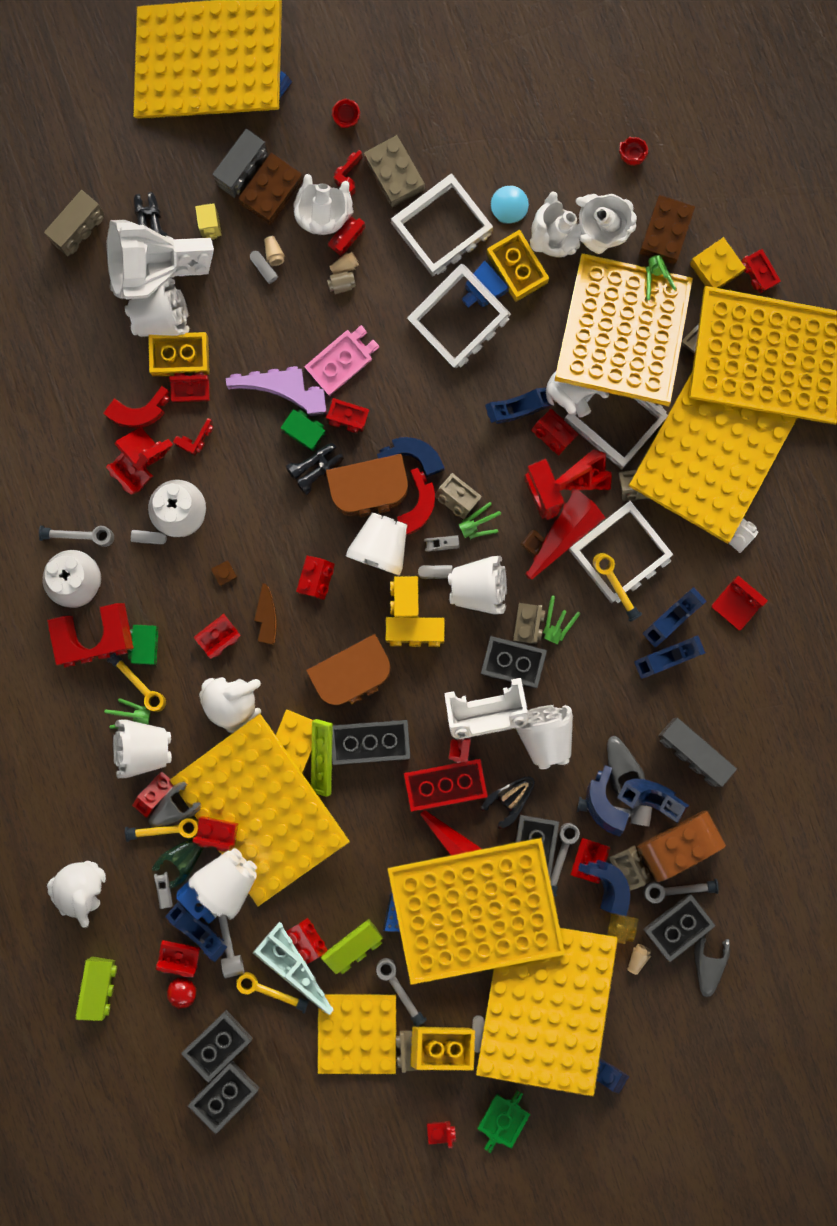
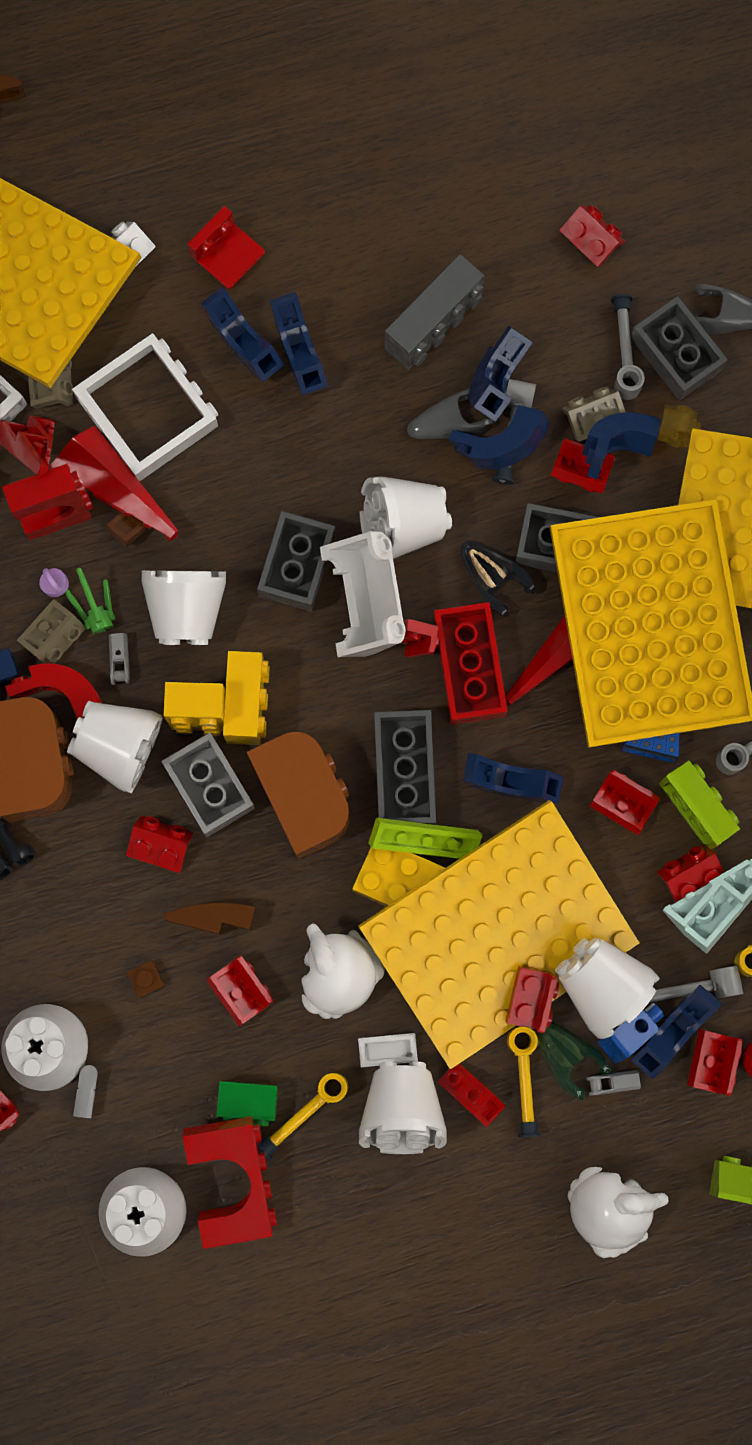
camera: 90 degrees left, 5 degrees down
light grey piece [39,526,114,547] -> none
bright green plant [104,698,151,729] -> none
dark grey animal [148,782,201,828] -> none
light grey bar [418,565,452,579] -> none
dark tan bracket [513,603,545,644] -> none
bright green plant [543,596,580,644] -> none
light grey piece [550,823,580,897] -> none
yellow piece [593,553,642,622] -> none
tan cone [627,944,651,975] -> none
dark orange brick [636,810,726,882] -> none
none -> lavender tile [39,568,69,597]
none -> light grey brick [161,733,255,837]
none -> white tile [358,1033,418,1067]
none -> dark blue arch [463,754,563,804]
none -> red bracket [559,205,625,267]
none -> red bracket [590,770,660,835]

